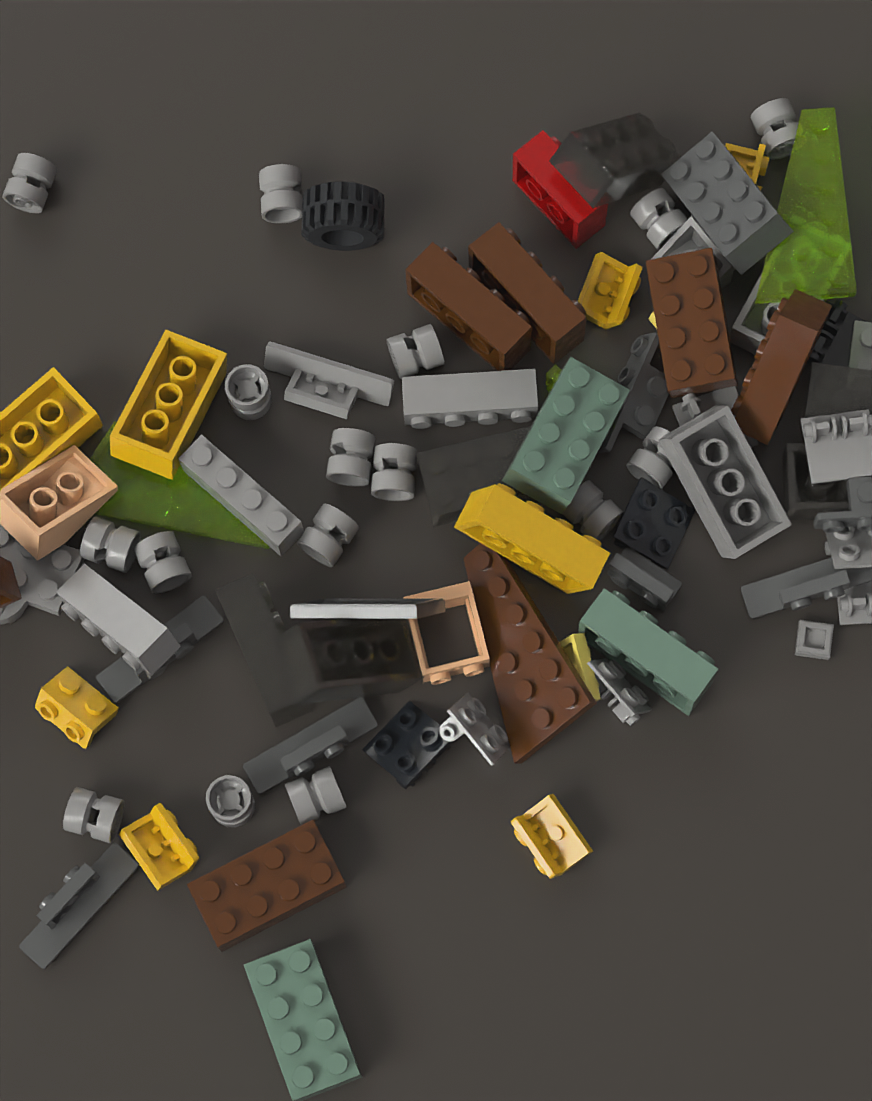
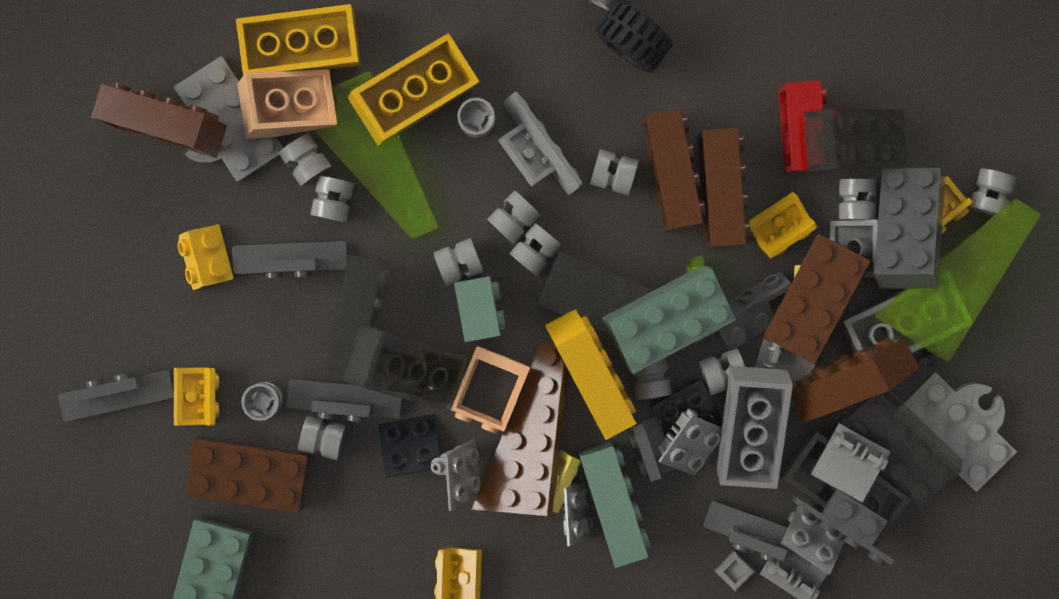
camera: 30 degrees right, 15 degrees up
light grey brick [56,564,181,676] -> none
light grey wheel [63,787,125,844] -> none
light grey brick [178,434,304,557] -> none
tile [290,598,446,619] -> none
light grey brick [402,369,538,429] -> none
none -> sand green brick [454,276,506,342]
none -> light grey hinge [656,409,722,476]

